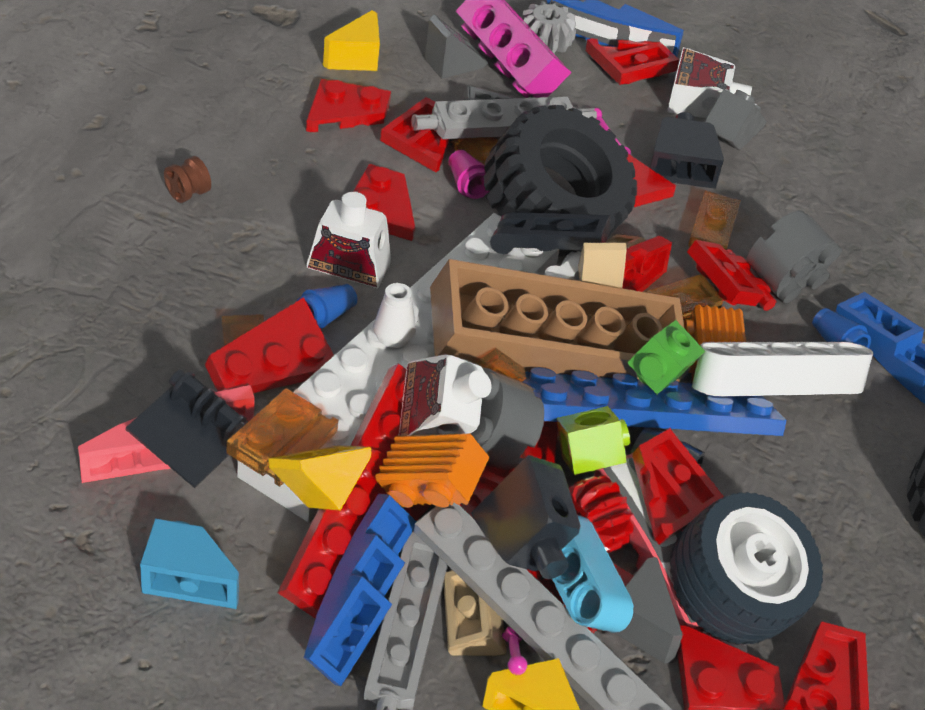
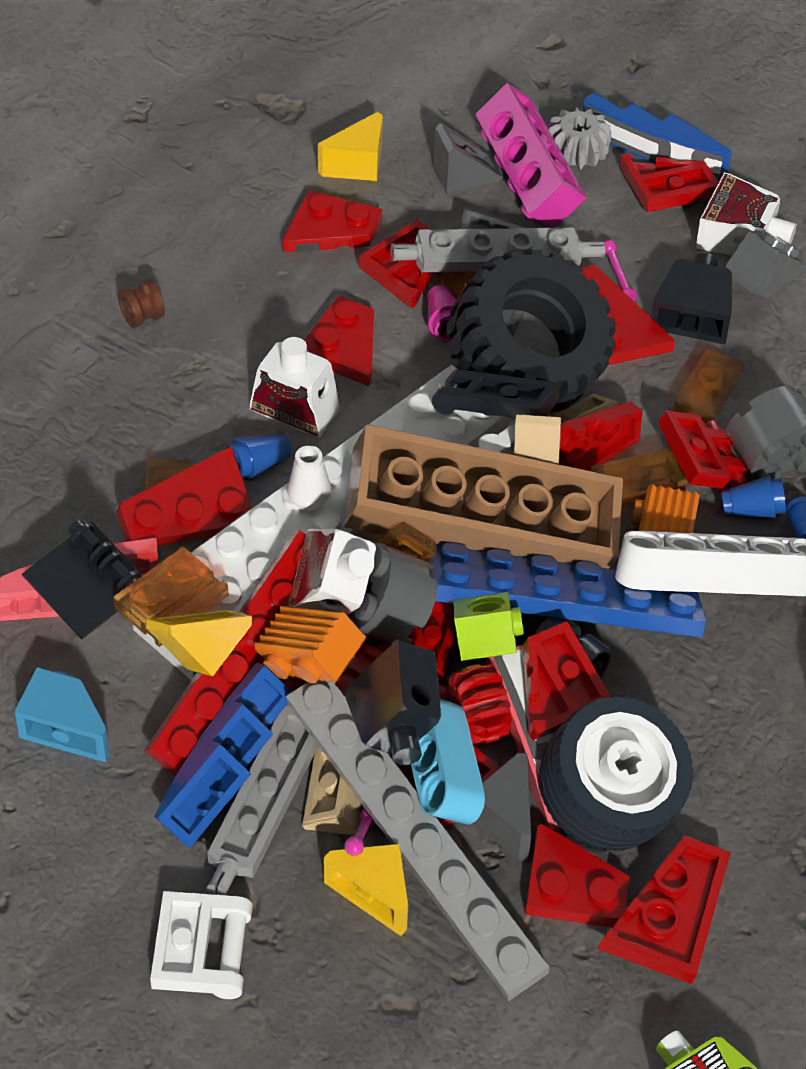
camera: 15 degrees right, 5 degrees up
bright green brick [627,320,706,394] -> none
none -> blue cone [720,475,786,518]

